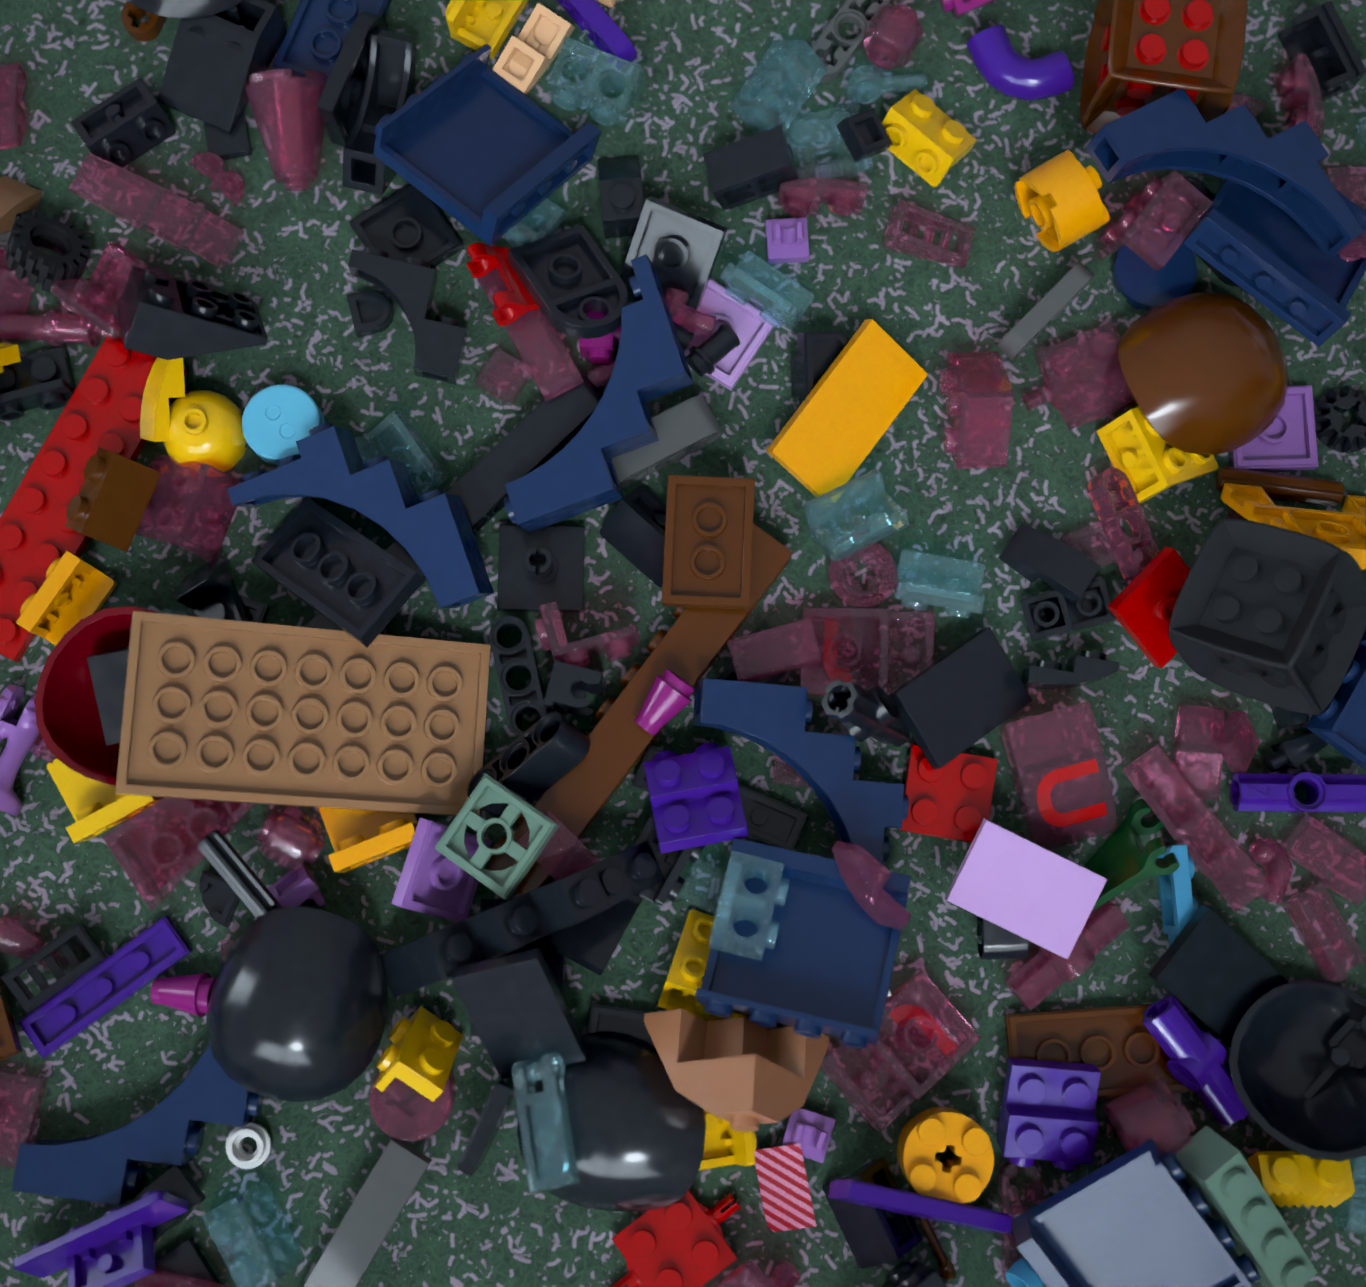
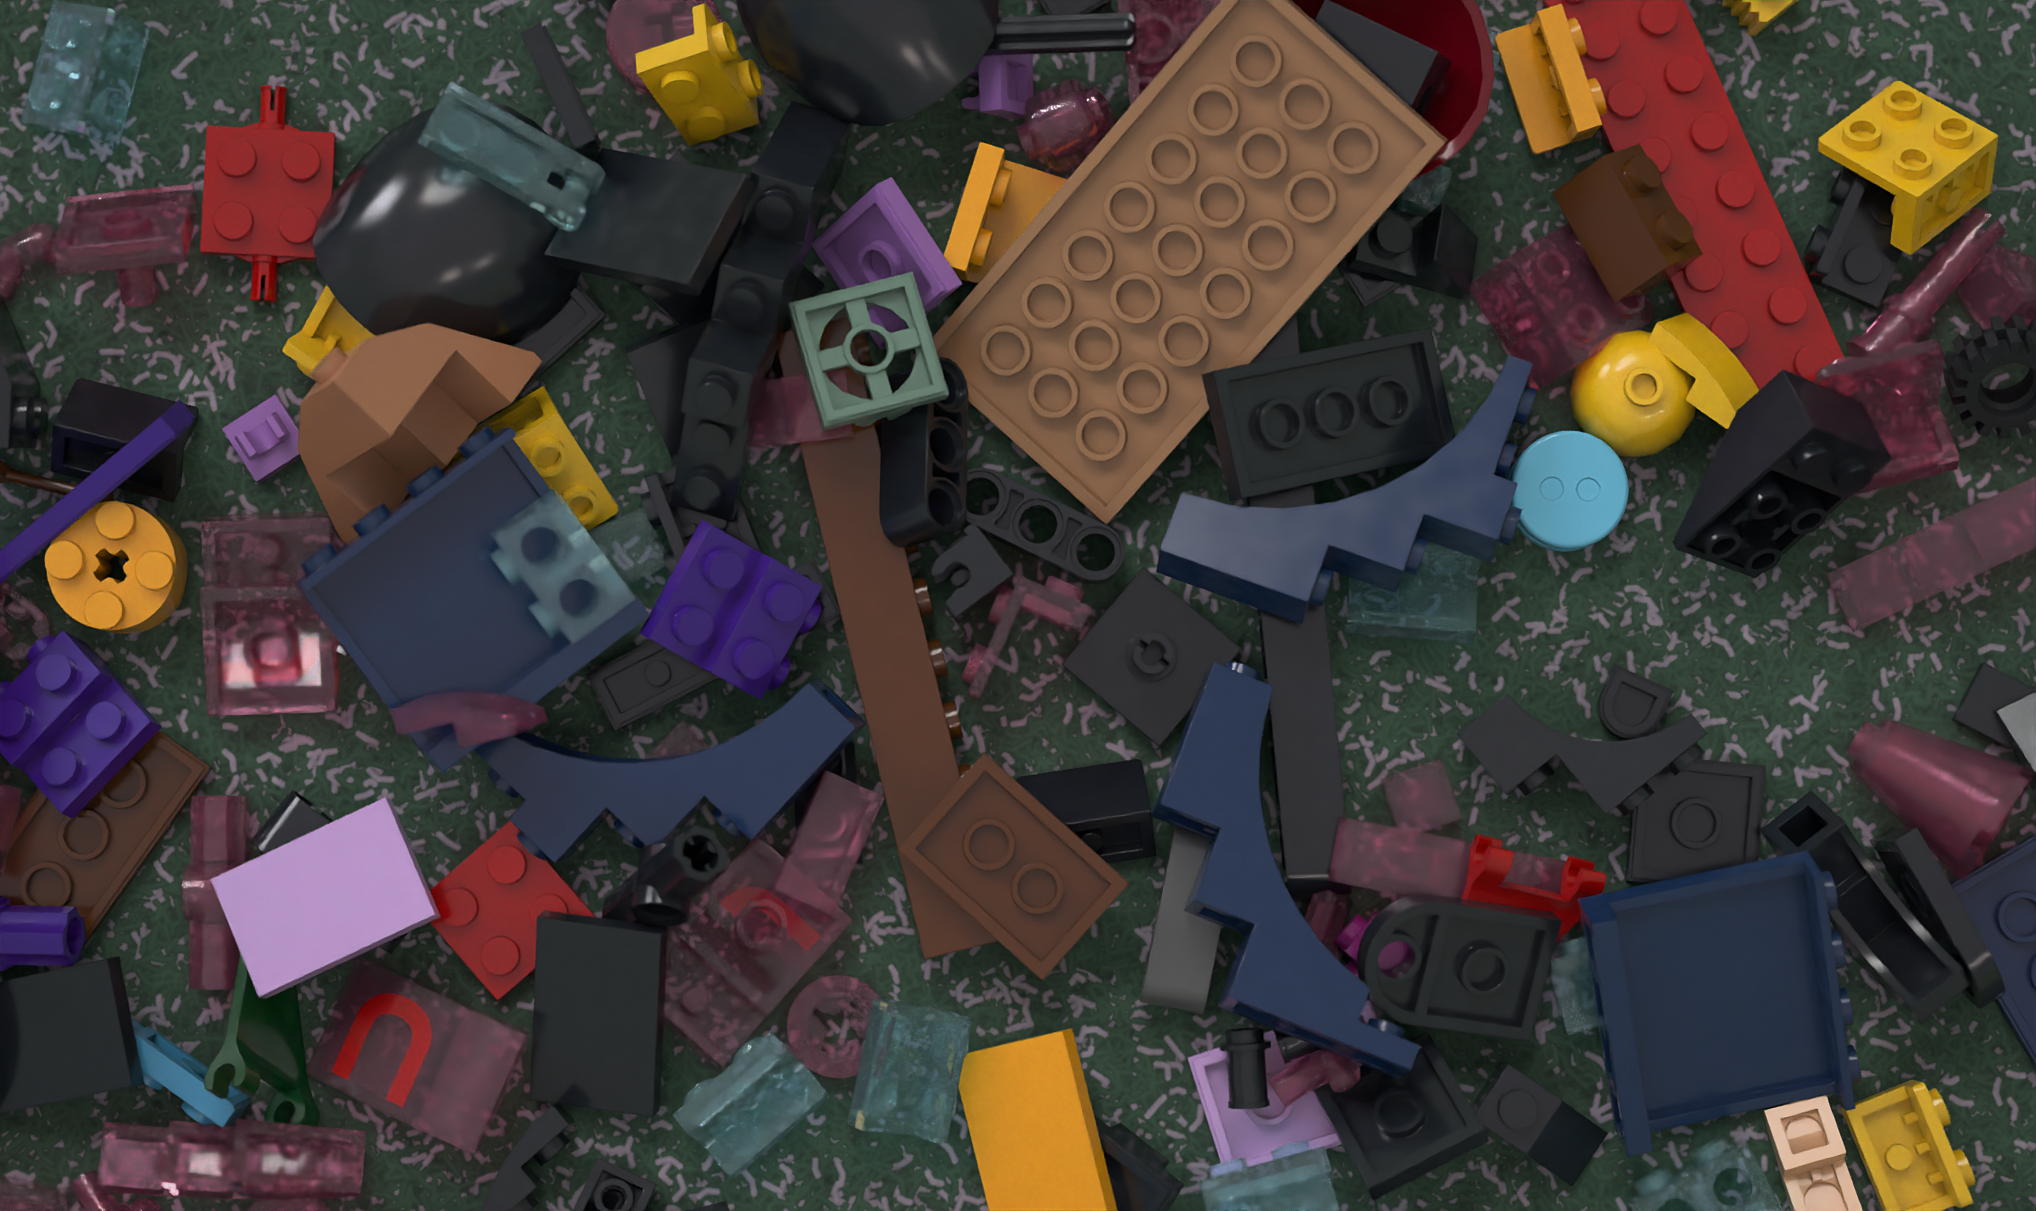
camera: 130 degrees right, 5 degrees up
clear pink piece [189,152,245,207] -> none
magenta cone [634,668,695,736] -> none
clear pink sticker [754,1143,816,1233] -> none

